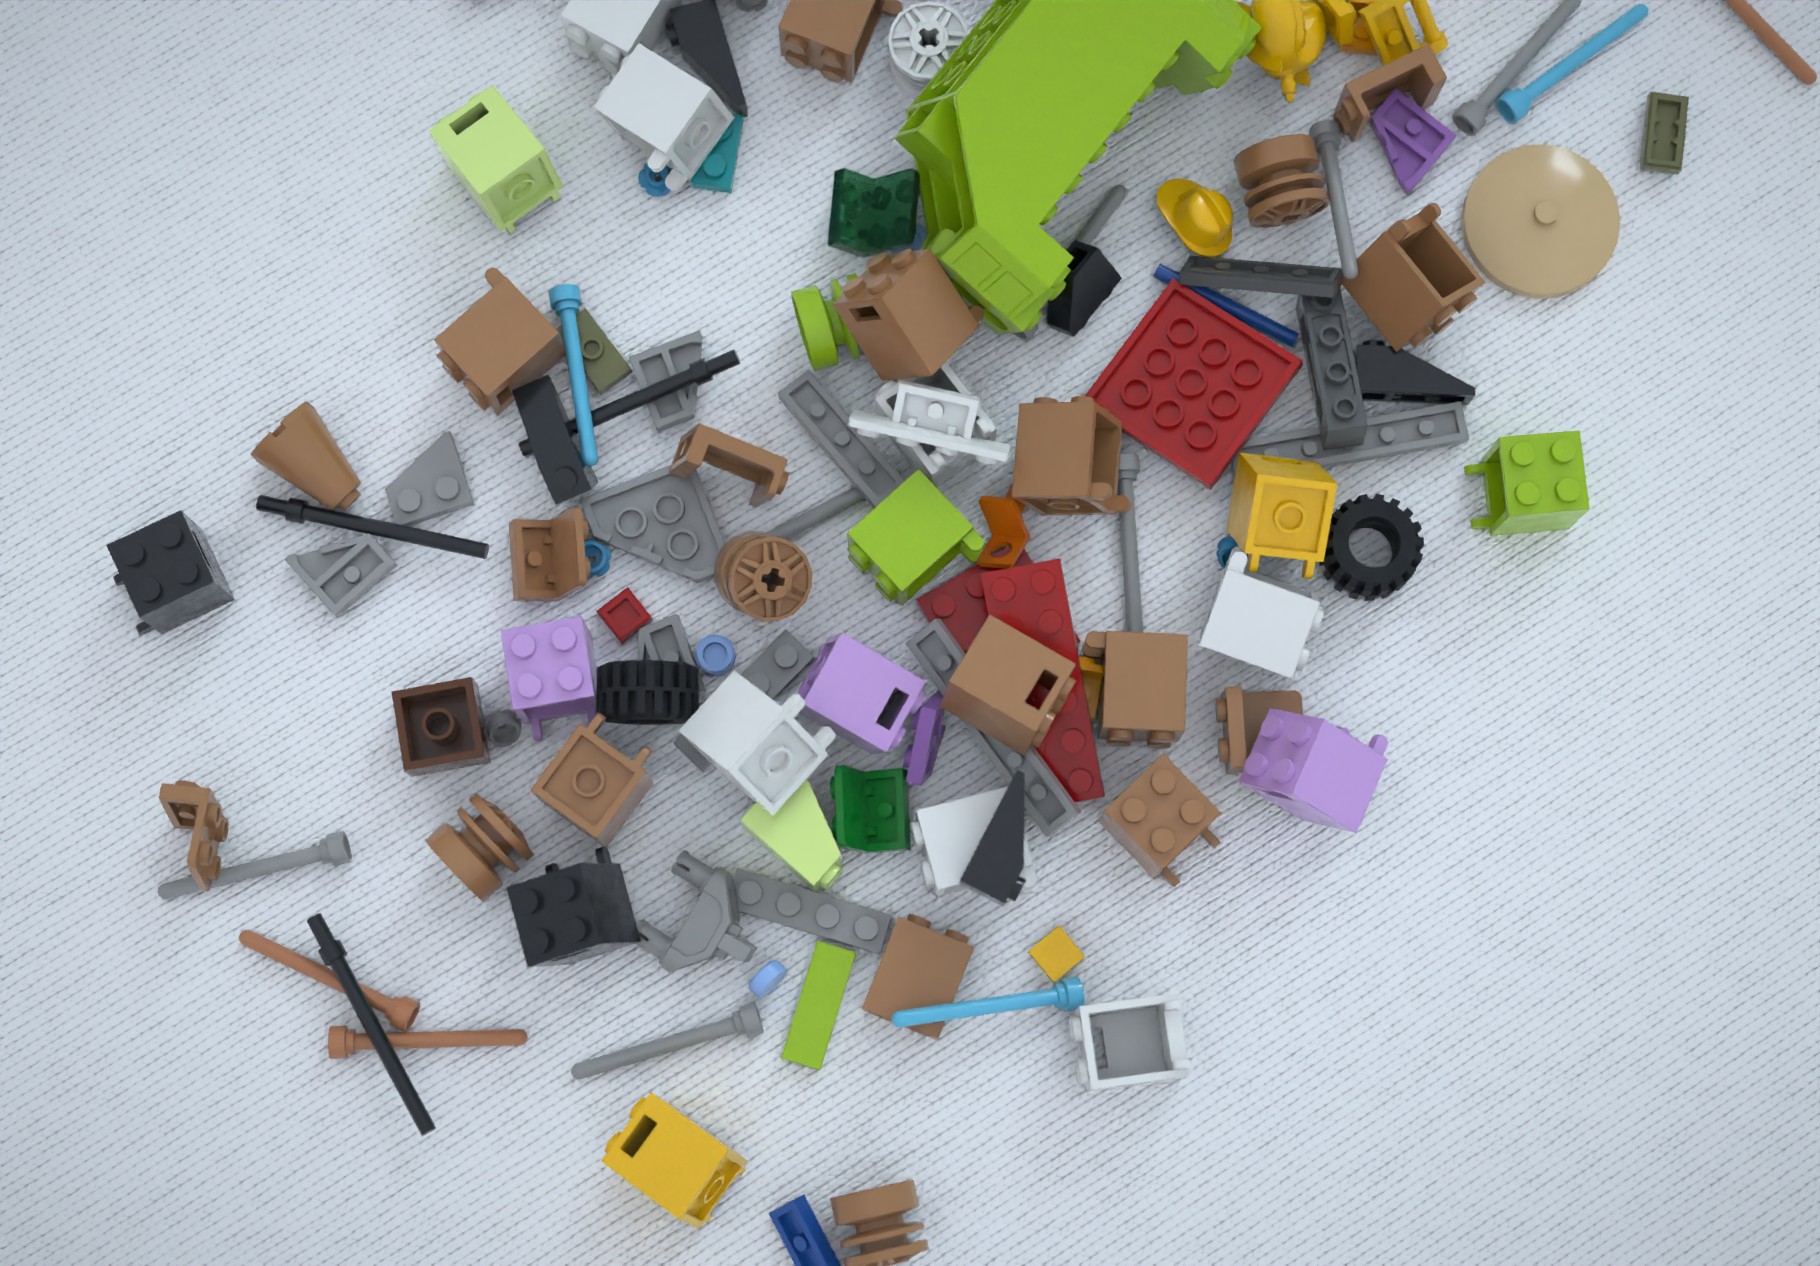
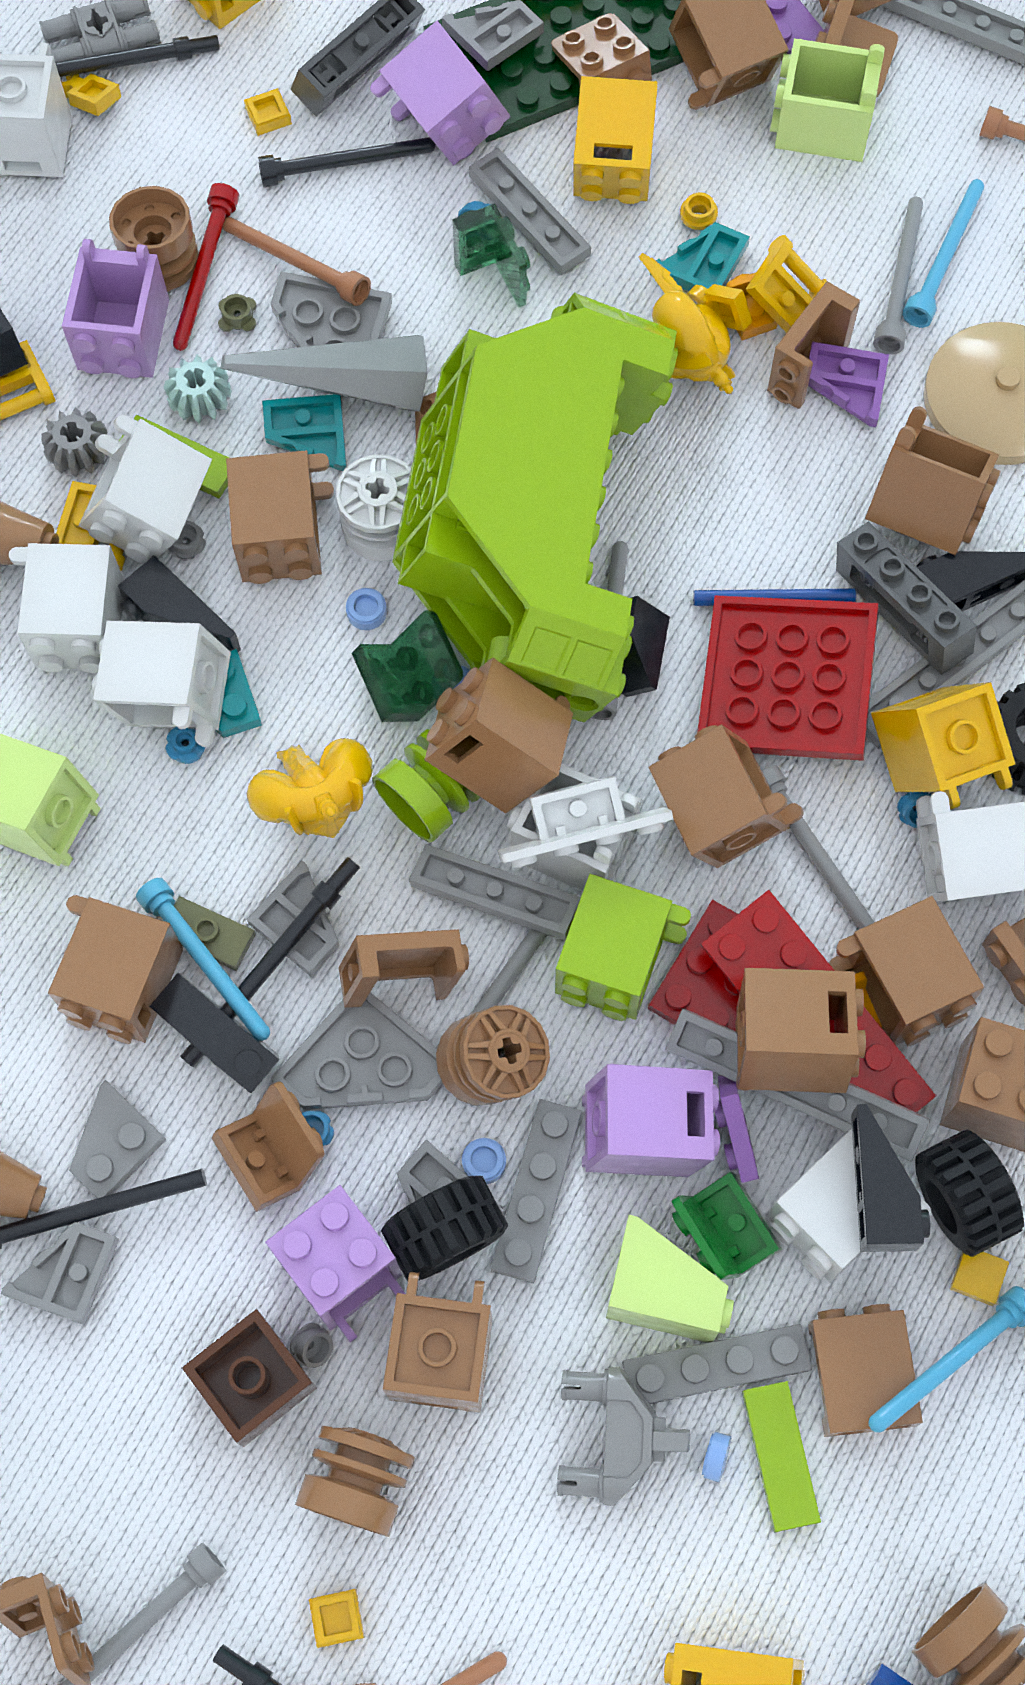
camera: 25 degrees left, 10 degrees down
black container [506,846,641,967] -> none
light grey piece [571,1002,764,1079] -> none
red tile [596,587,653,644] -> none
white container [678,671,836,816] -> none
orange bracket [977,483,1030,569] -> none
yellow piece [1156,178,1233,257] -> none
dark grey tile [1180,256,1343,298] -> none
medium nougat wheel [1234,134,1330,228] -> none
light grey piece [1309,119,1359,279] -> none
none -> yellow hair [246,738,373,838]
none -> yellow tile [309,1589,365,1648]
none -> light blue tile [346,588,387,630]
none -> black tyre [915,1129,1024,1257]

